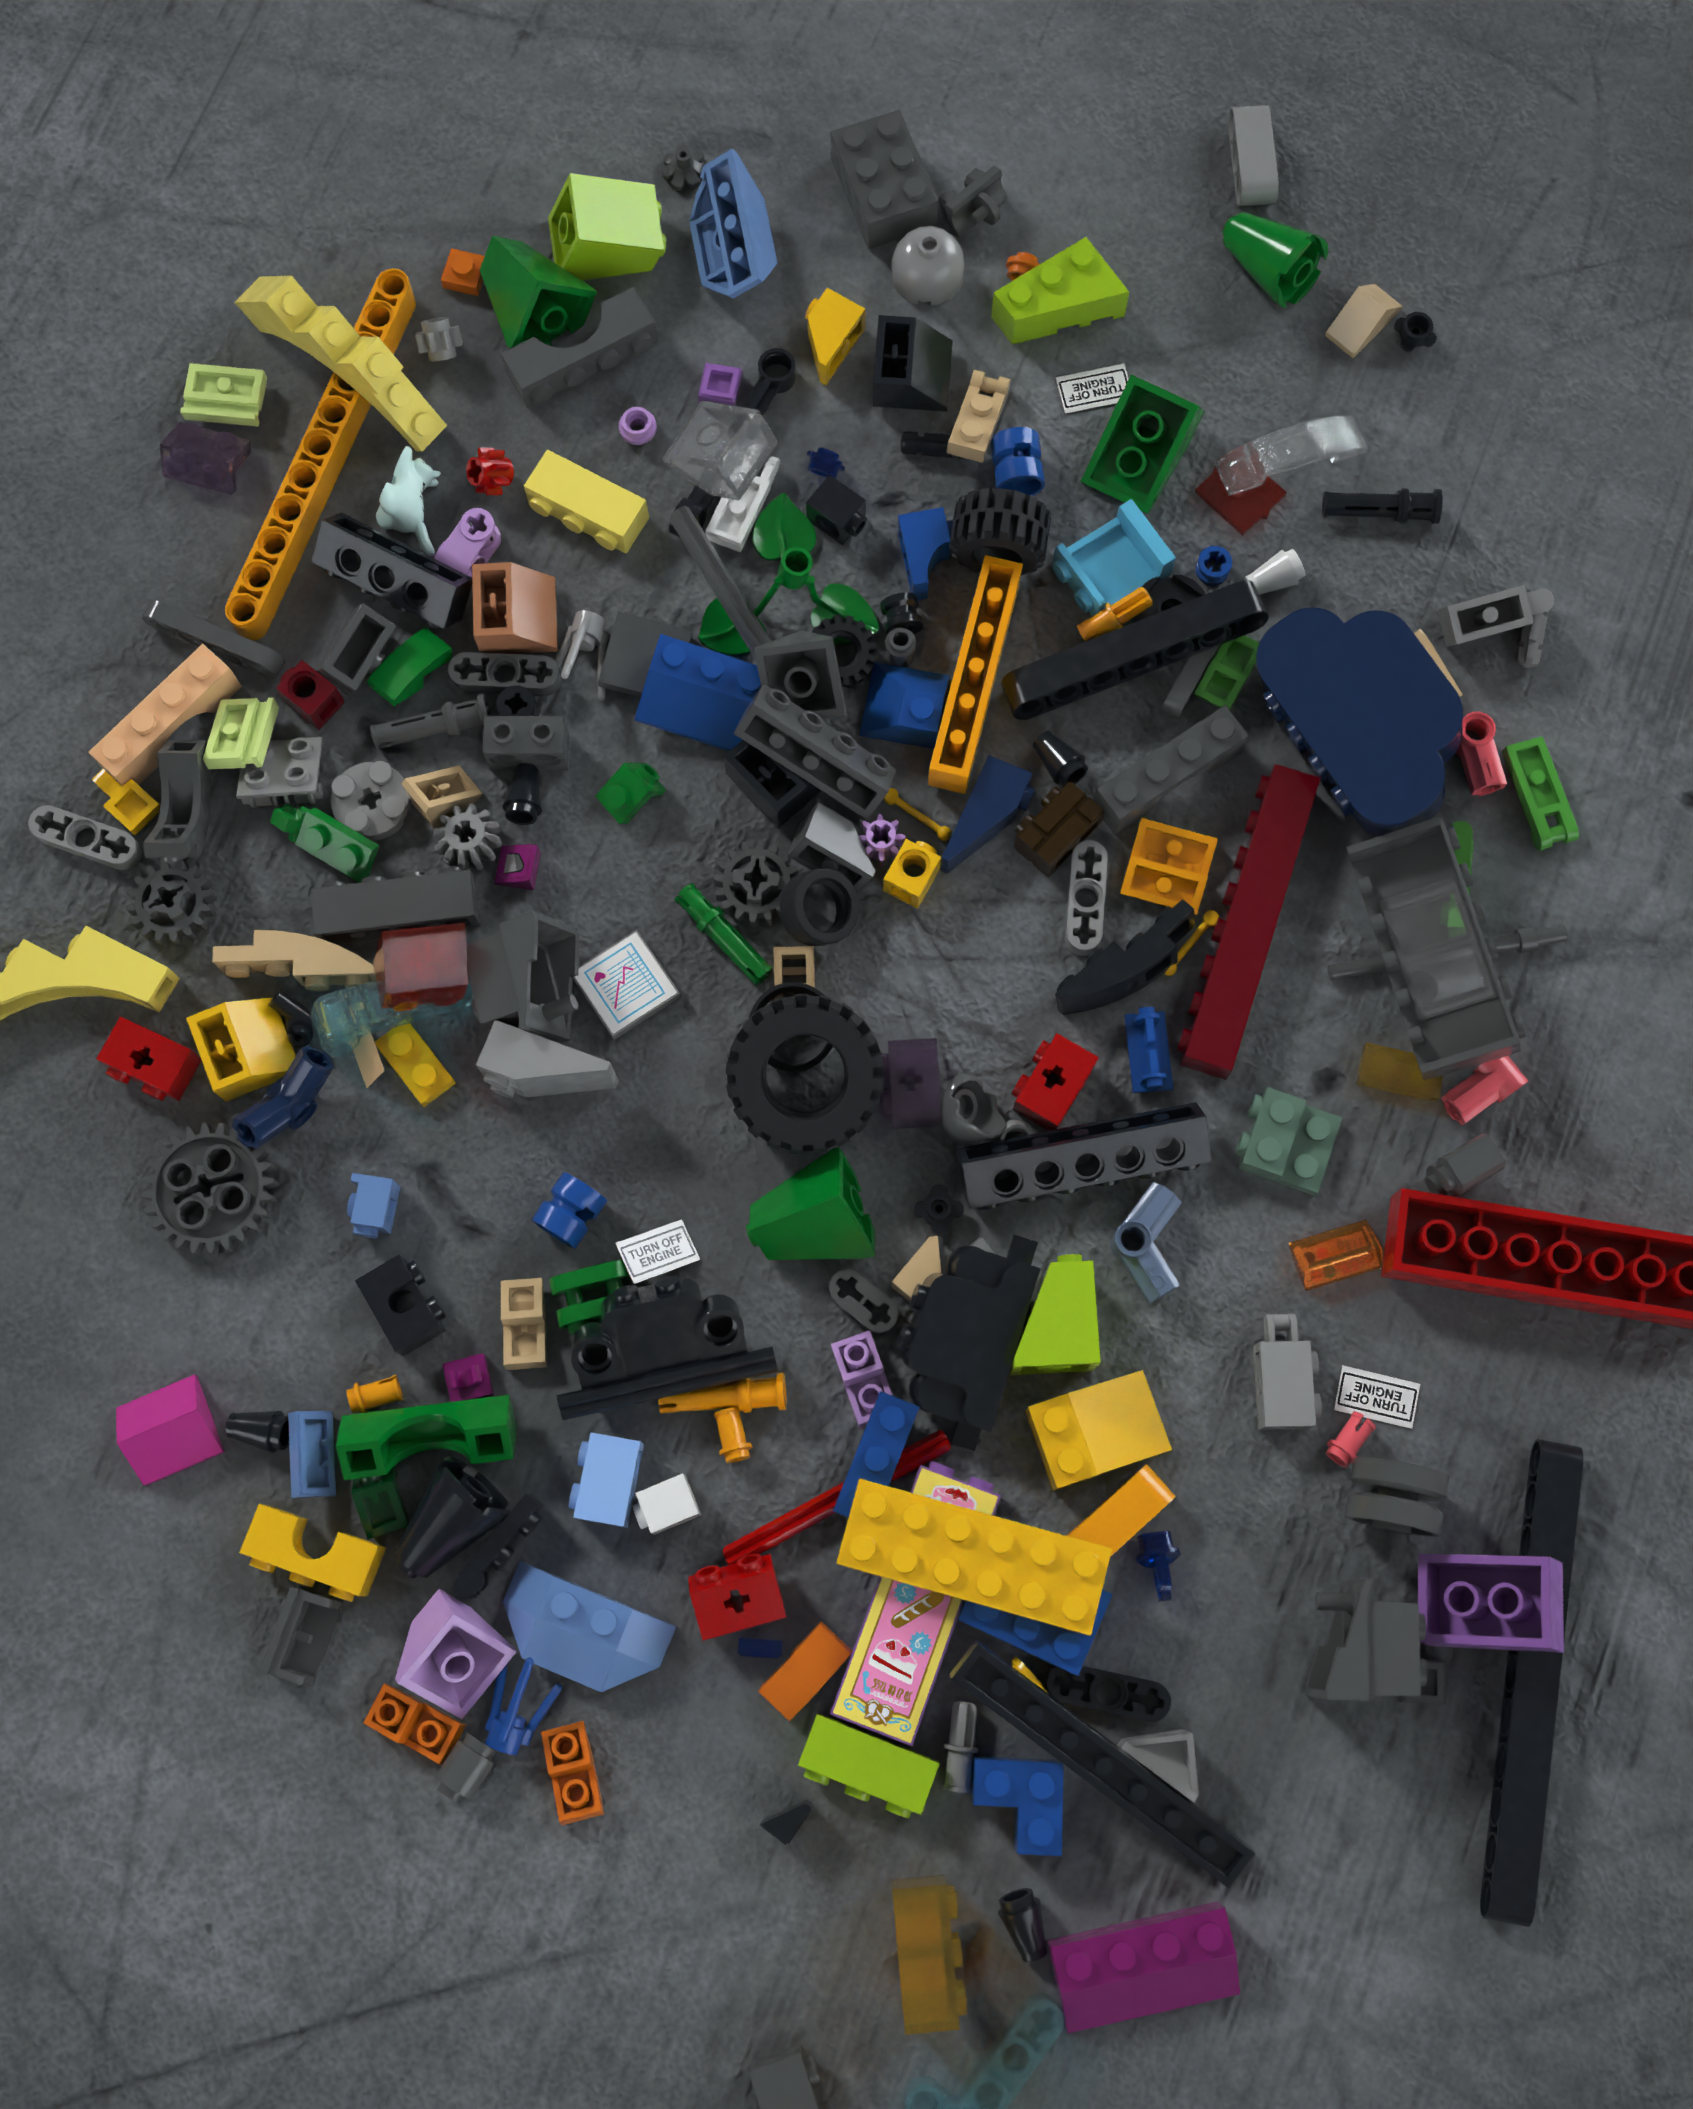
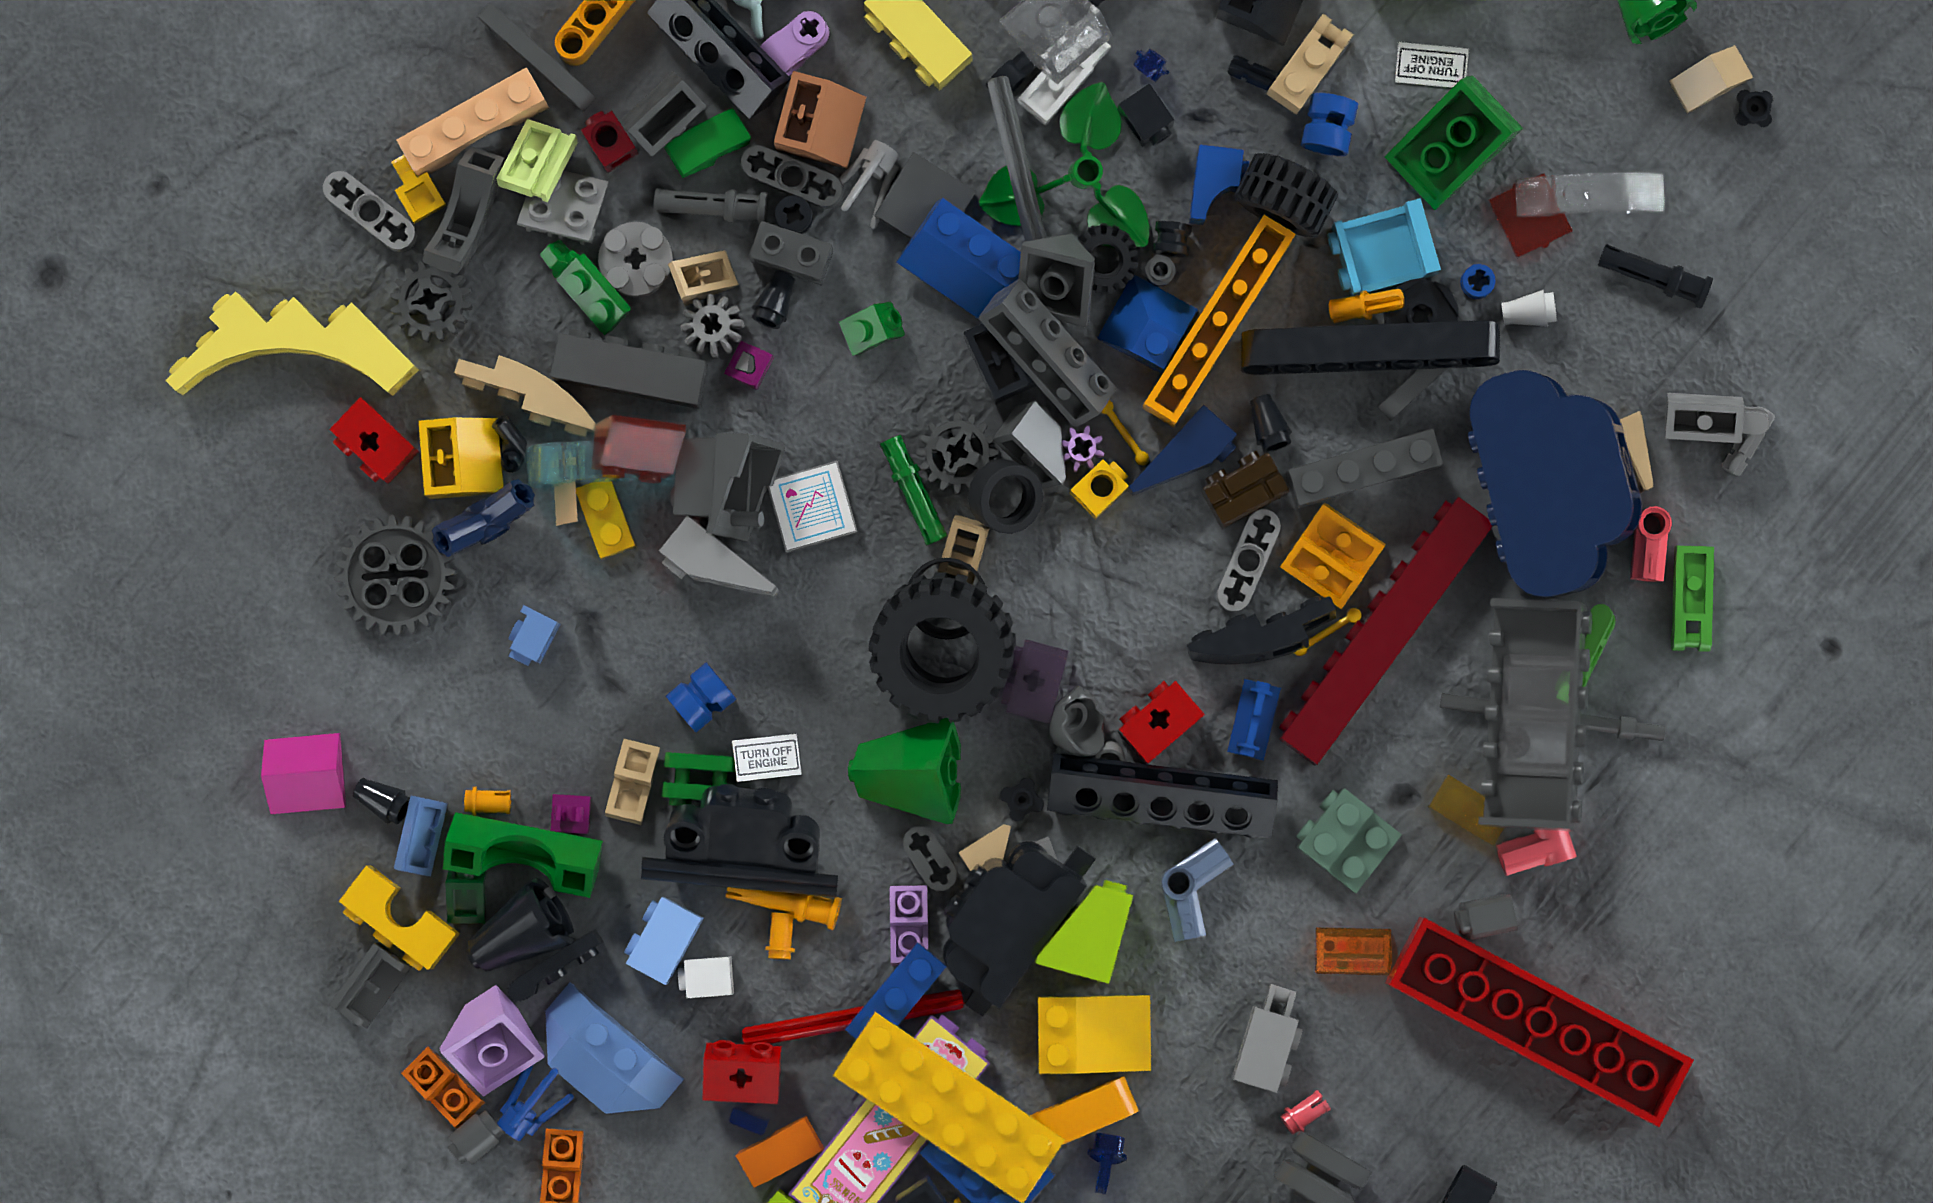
camera: 20 degrees right, 10 degrees up
black brick [355,1255,446,1356] -> none
bright green slope [1194,635,1259,710] -> none
white sticker [1334,1365,1420,1429] -> none

